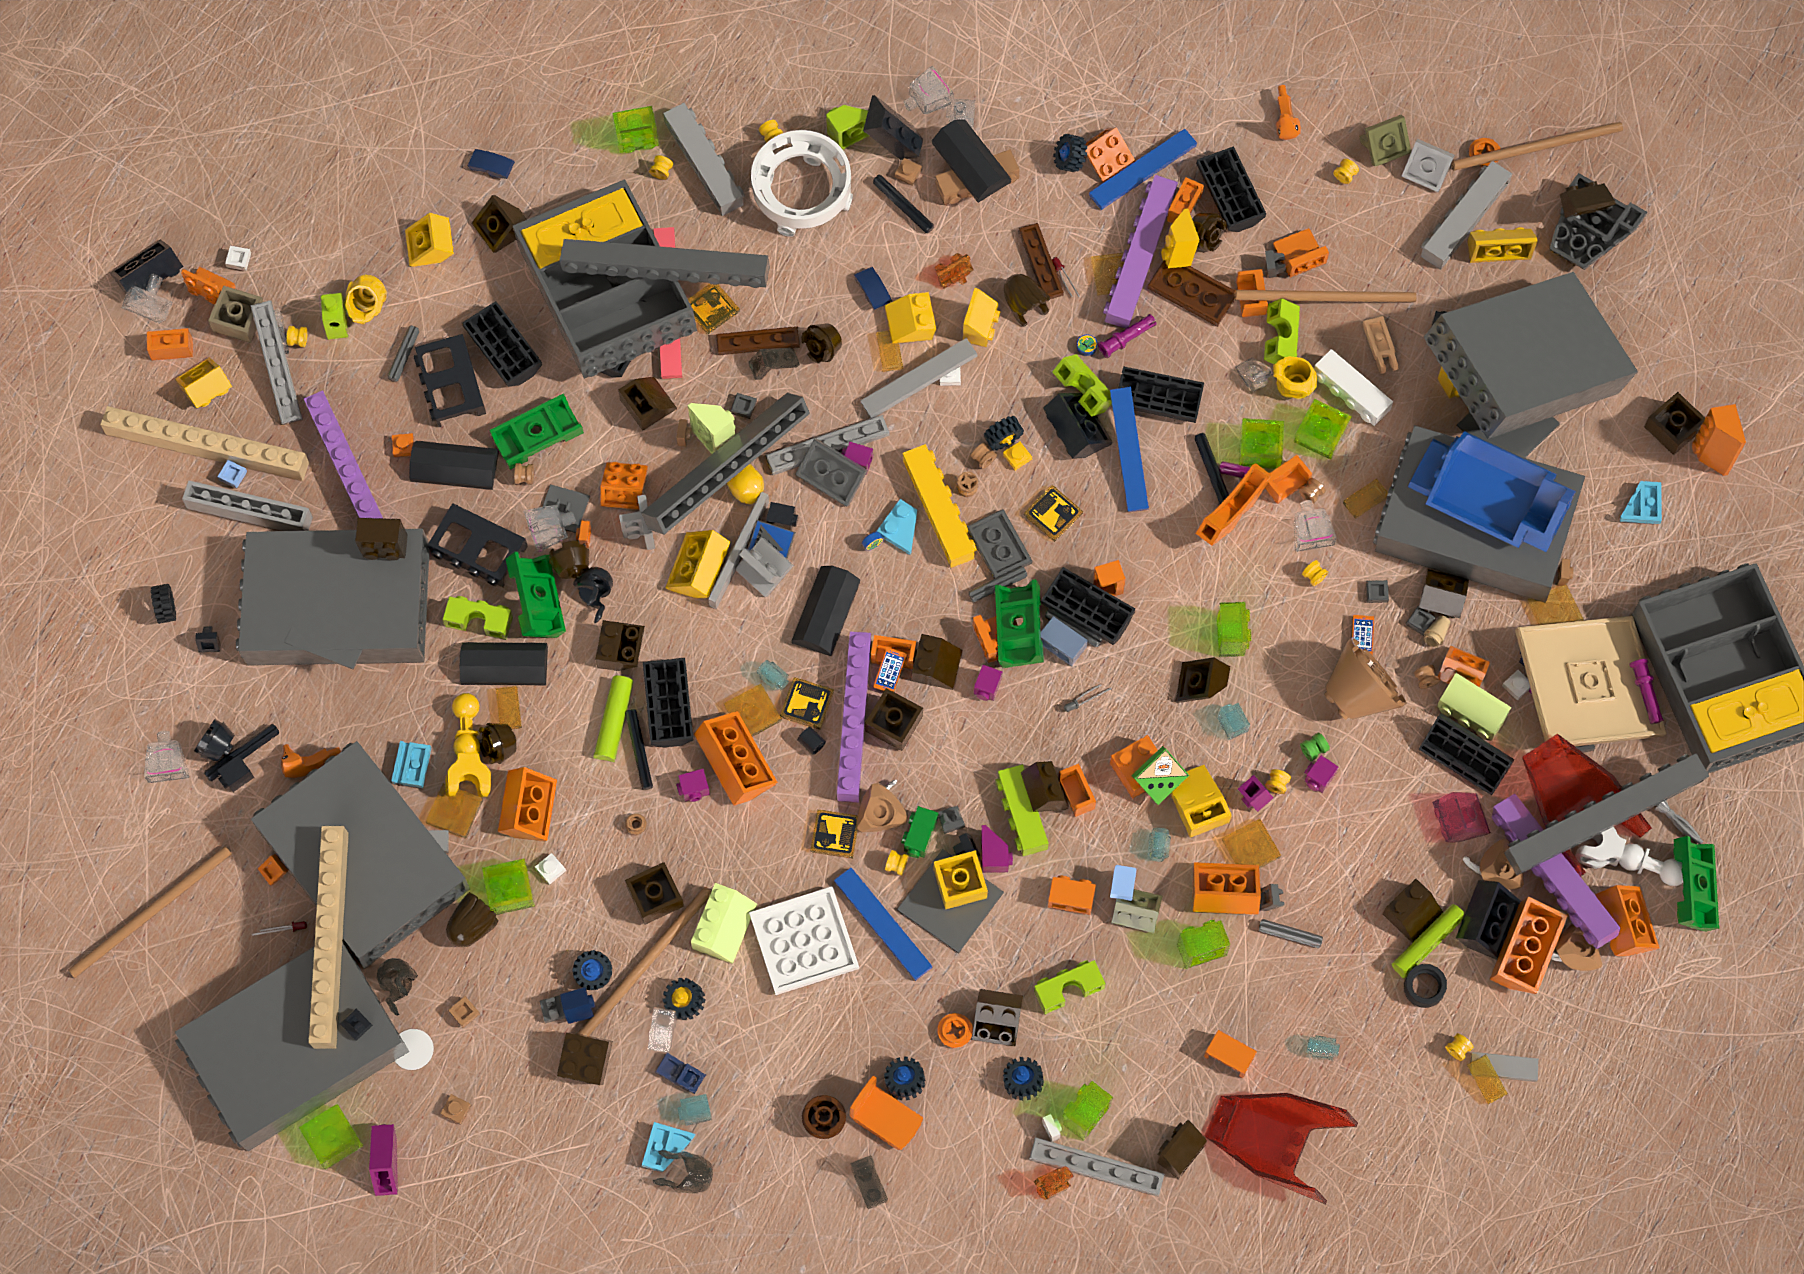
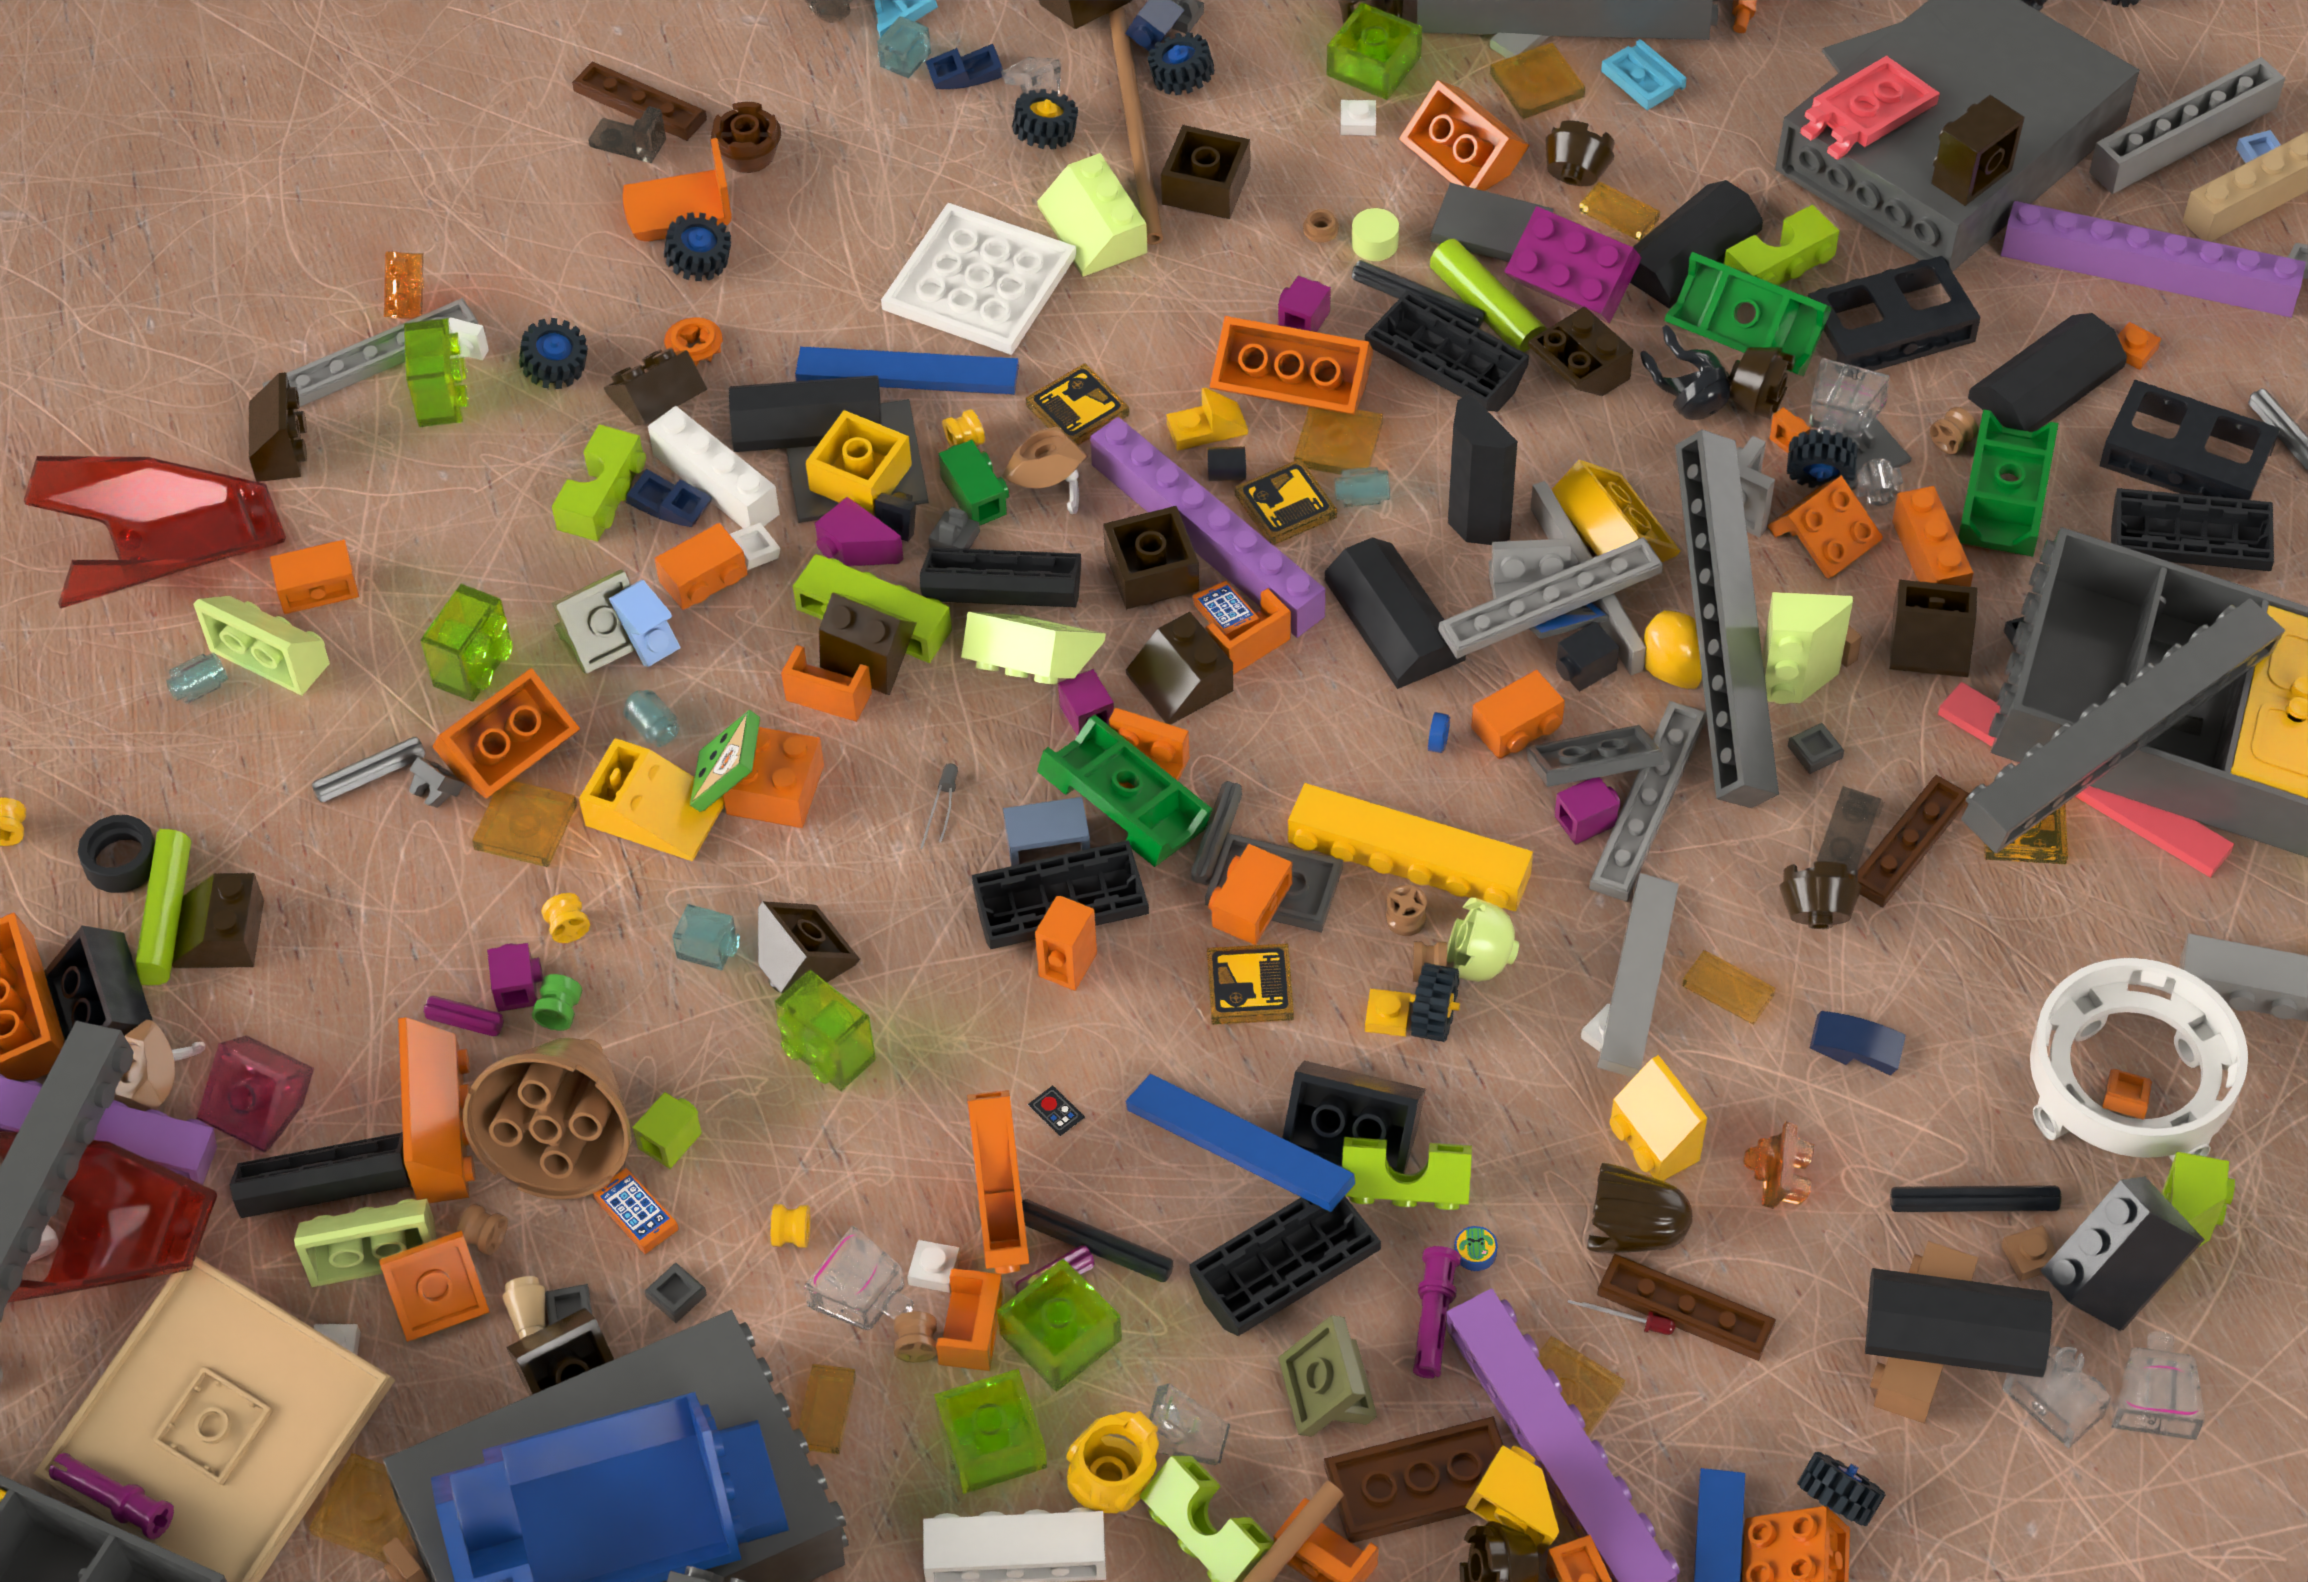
camera: 135 degrees right, 15 degrees down
yellow piece [445,693,491,797] -> none
yellow wheel [759,120,783,143] -> none
medium azure wing [876,499,917,555] -> none
yellow slope [885,292,936,344] -> none
magenta brick [1238,775,1273,812] -> none
none -> yellowish green slope [193,596,330,696]
none -> orange slope [398,1017,475,1203]
none -> magenta axle [423,996,504,1037]
none -> reddish brown tile [572,61,707,141]
none -> dark blue slope [626,469,712,527]
none -> lime brick [632,1092,702,1169]
none -> white brick [648,406,780,529]
none -> black piece [729,375,881,452]
none -> white plate [730,523,781,570]
none -> white plate [907,1240,961,1293]
none -> black piece [920,547,1081,608]
none -> yellowish green slope [961,612,1106,685]
none -> black sticker [1027,1085,1085,1136]
none -> yellow slope [1166,387,1248,451]
none -> orange brick [1208,844,1292,945]
none -> olive bracket [1278,1315,1377,1437]
none -> yellowish green piece [1352,208,1399,261]
none -> dark grey tile [1430,182,1554,262]
none -> light grey tile [1438,537,1663,659]
none -> yellowish green cylinder [1447,897,1519,982]
none -> black piece [1448,393,1518,545]
none -> orange brick [1471,669,1565,759]
none -> magenta brick [1504,206,1642,324]
none -> black wheel [1787,430,1858,488]
none -> coral tile [1800,55,1940,160]
none -> clear gear [1854,459,1903,506]
none -> orange brick [1892,486,1974,587]
none -> orange tile [2102,1068,2152,1120]

